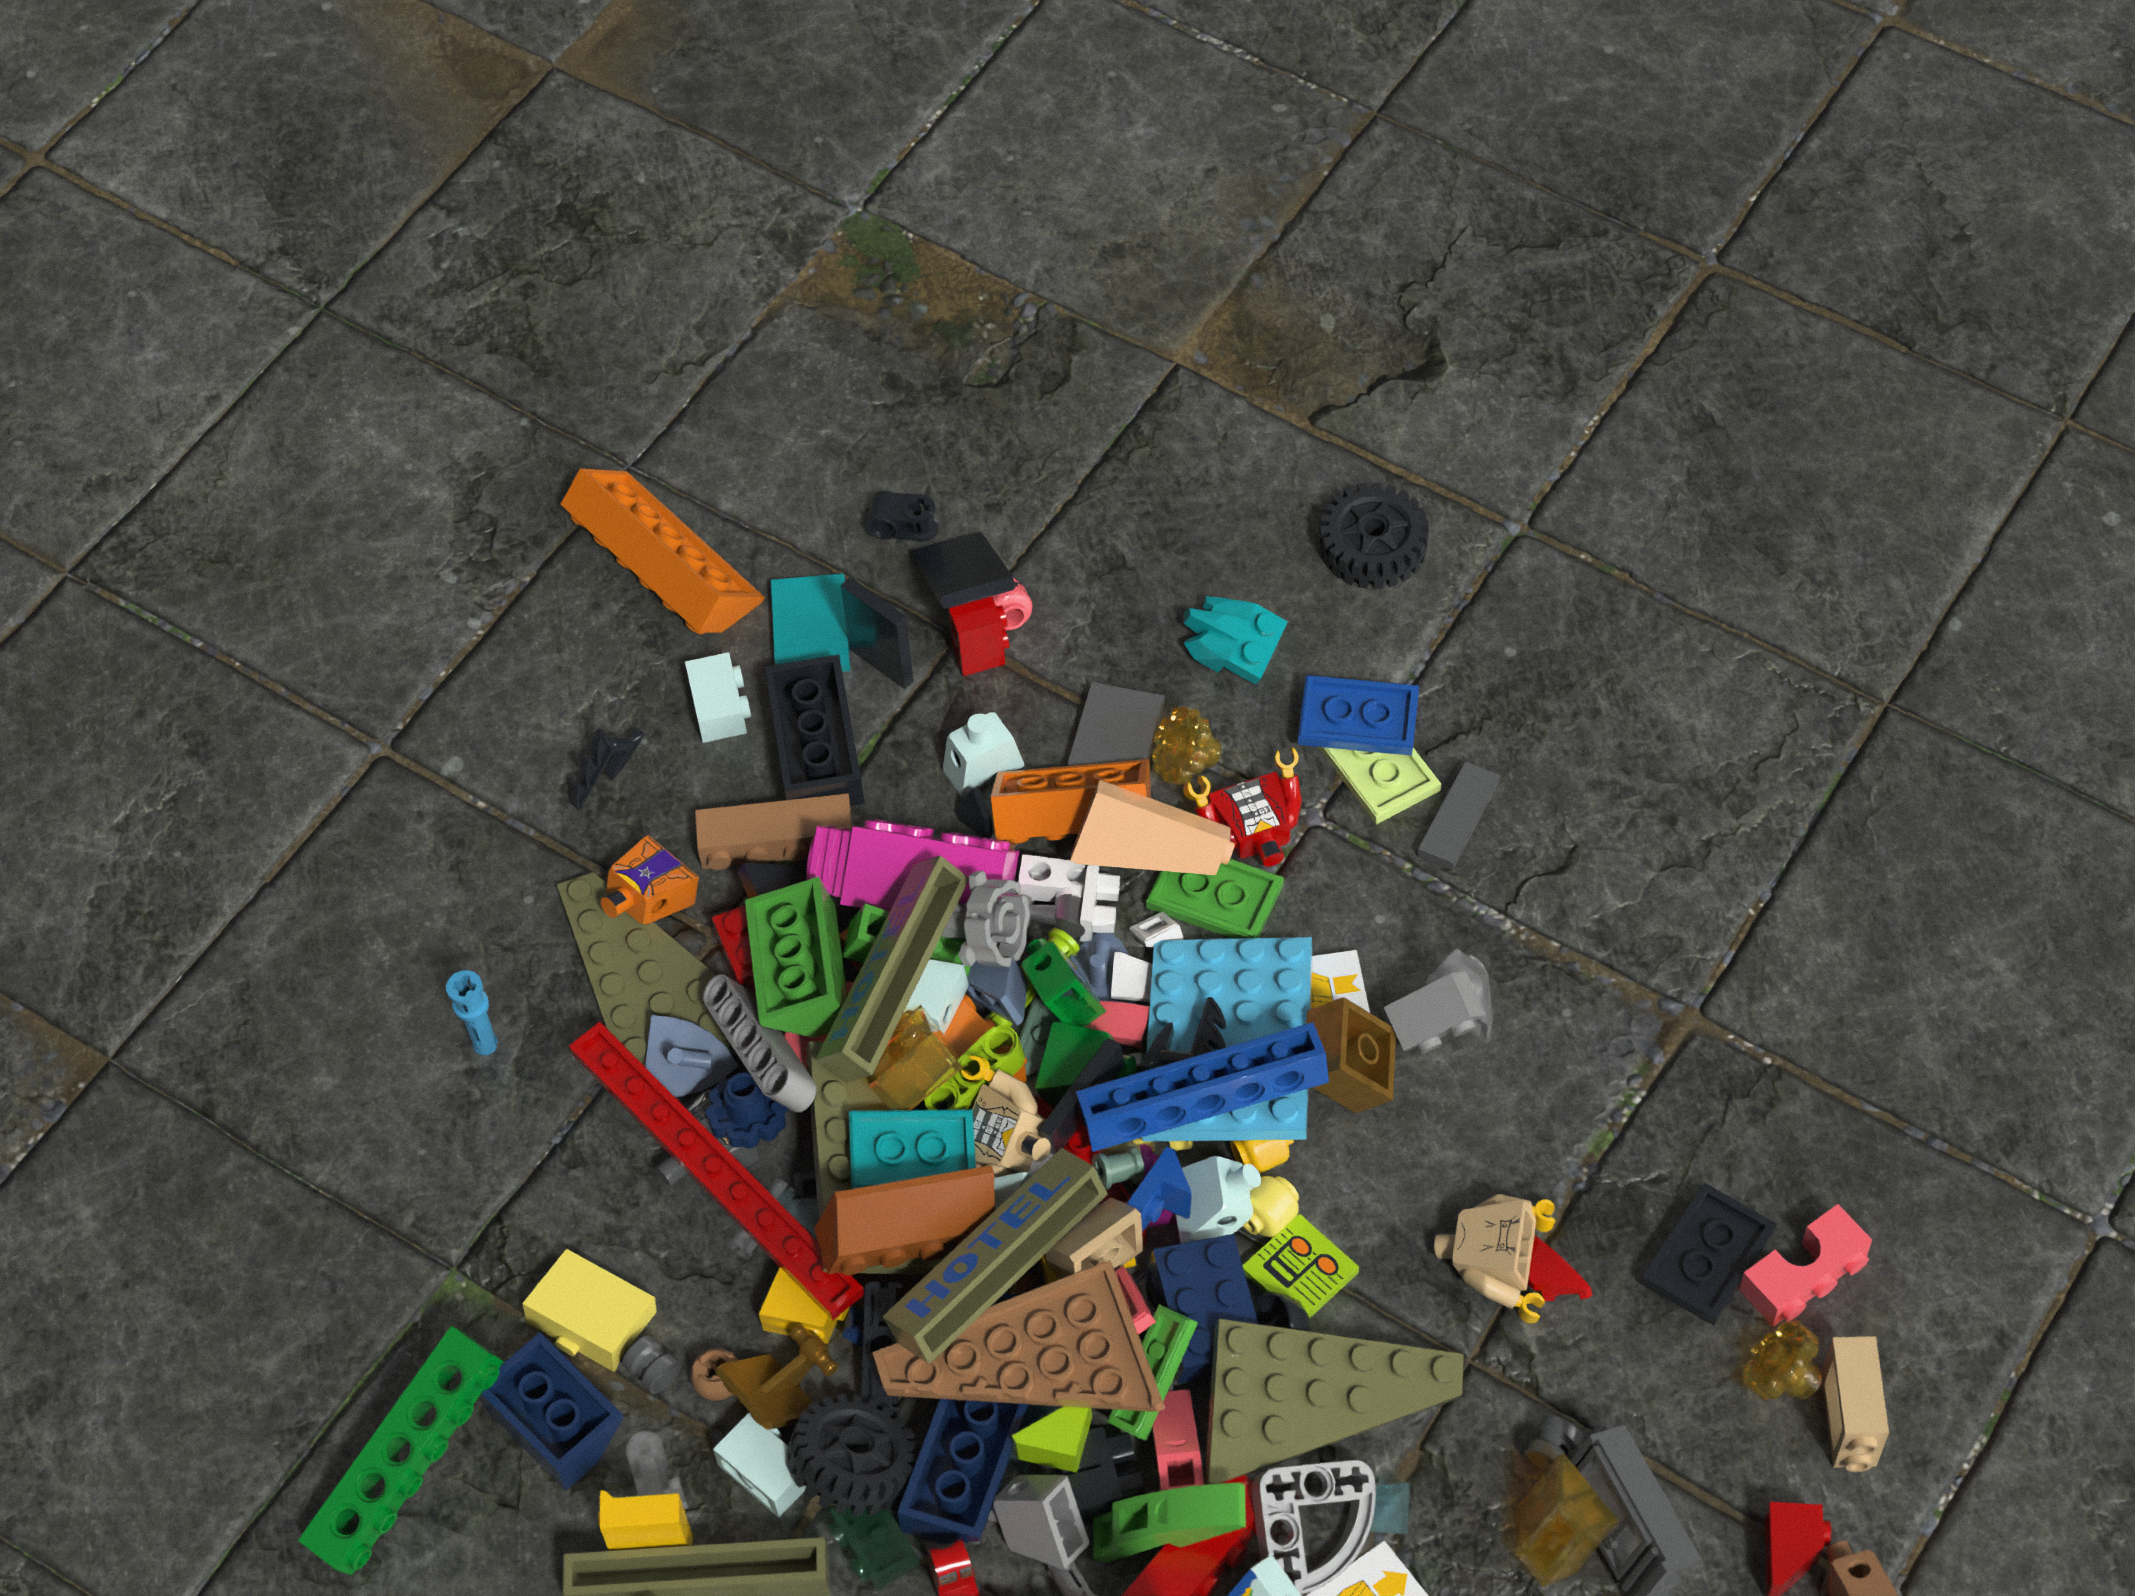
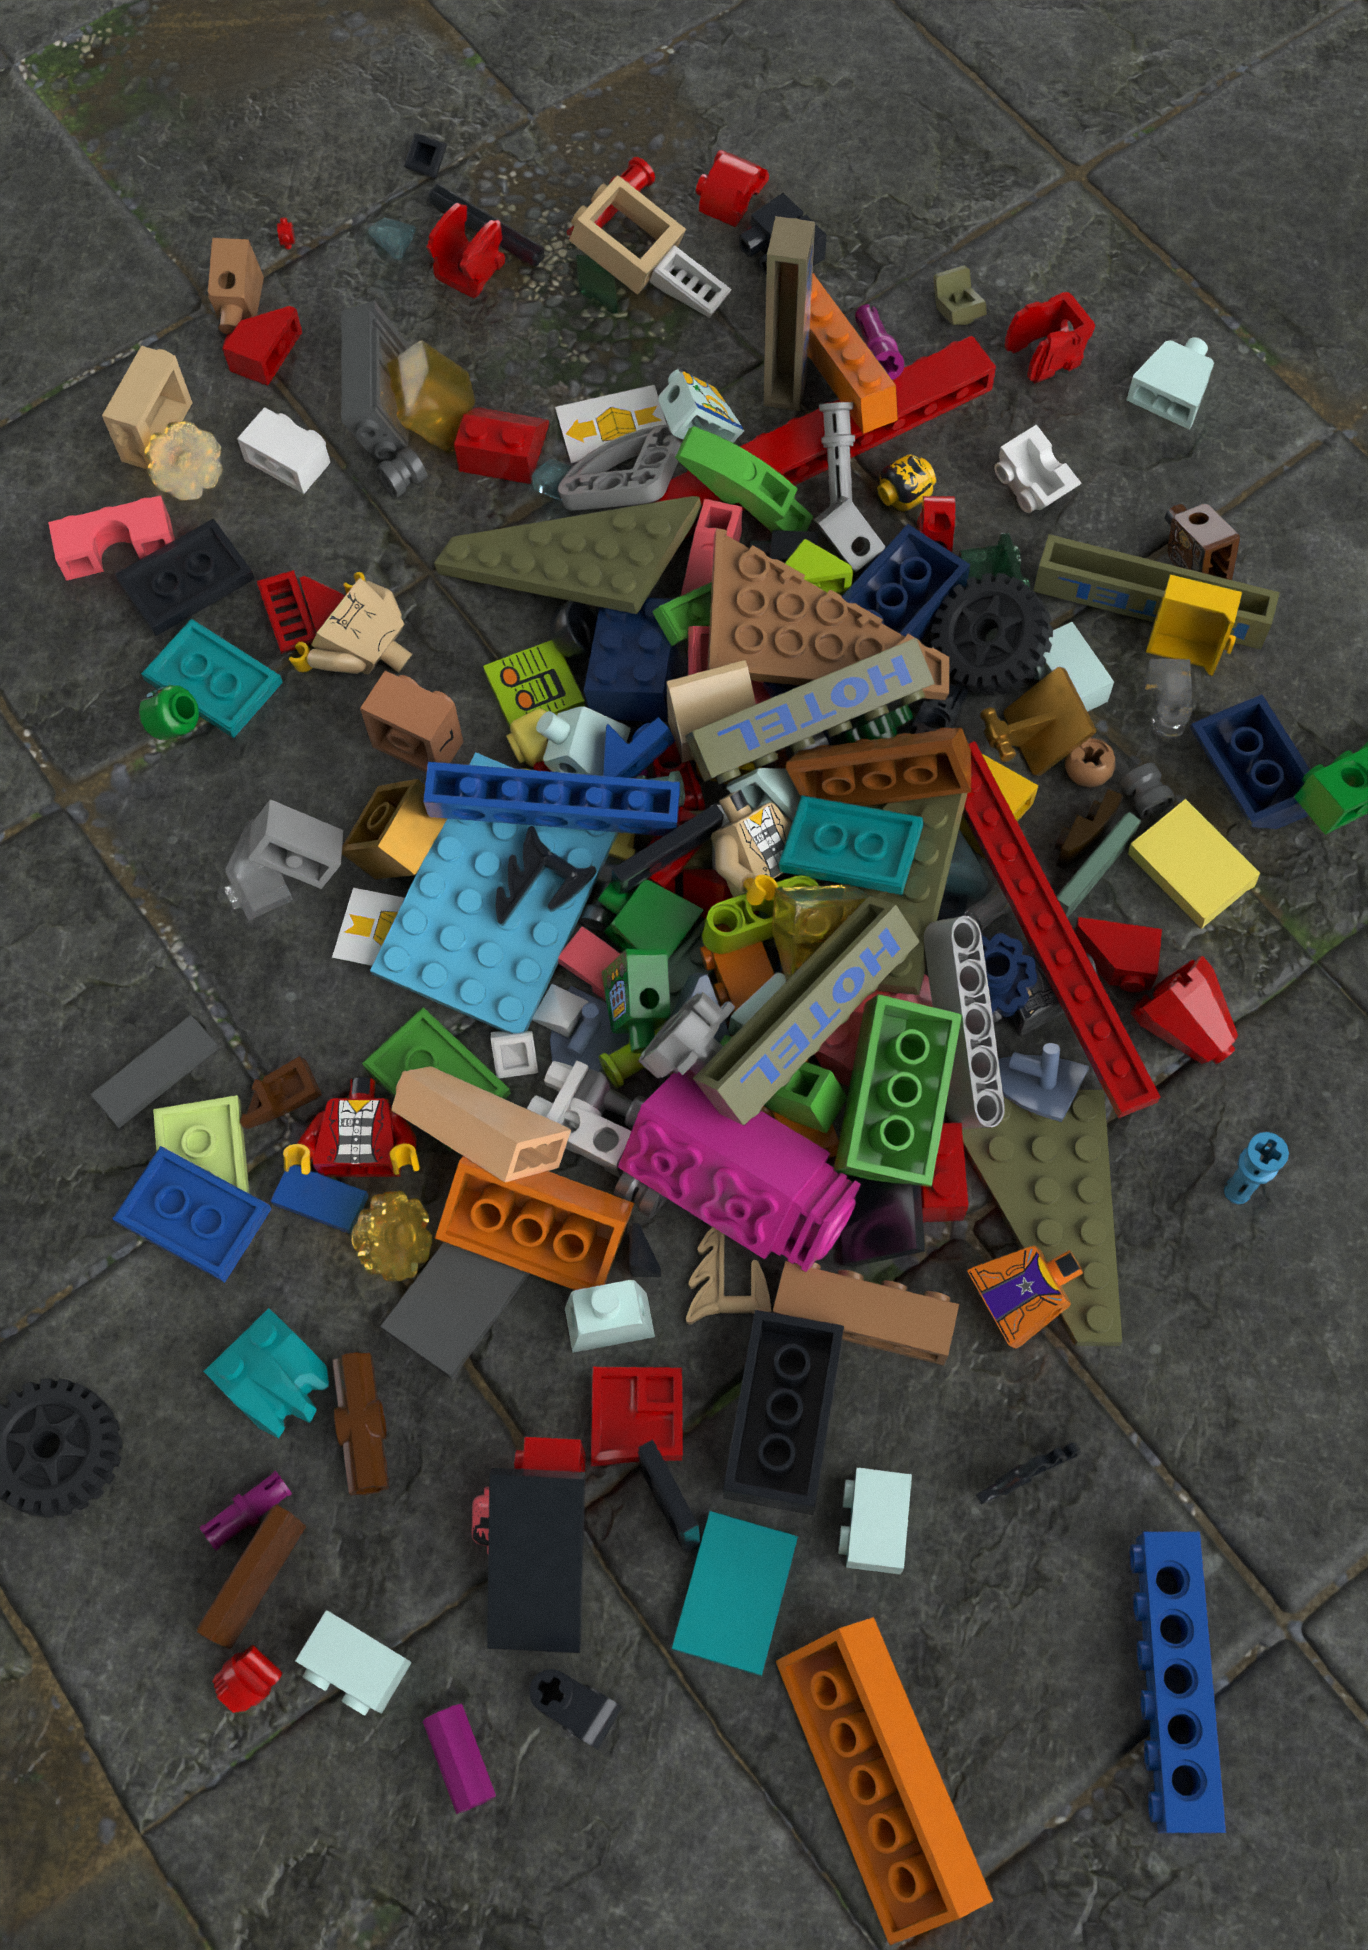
camera: 160 degrees left, 10 degrees up
none -> green head [139,685,199,740]
none -> teal tile [141,619,283,738]
none -> reddish brown tile [197,1504,306,1650]
none -> magenta pin [199,1470,292,1551]
none -> red piece [212,1645,283,1713]
none -> white brick [237,407,330,494]
none -> reddish brown slope [240,1056,322,1129]
none -> red slope [257,570,316,654]
none -> blue tile [271,1165,369,1234]
none -> light aqua brick [295,1610,412,1715]
none -> reddish brown piece [332,1352,389,1495]
none -> nougat brick [360,671,464,773]
none -> magenta axle [423,1703,496,1815]
none -> red slope [454,407,549,484]
none -> red plate [591,1367,683,1466]
none -> tan piece [686,1227,772,1325]
none -> dark brown slope [1054,789,1123,869]
none -> sand green tile [1057,812,1141,918]
none -> red slope [1074,917,1162,992]
none -> red cone [1130,955,1238,1064]
none -> blue brick [1130,1532,1226,1834]

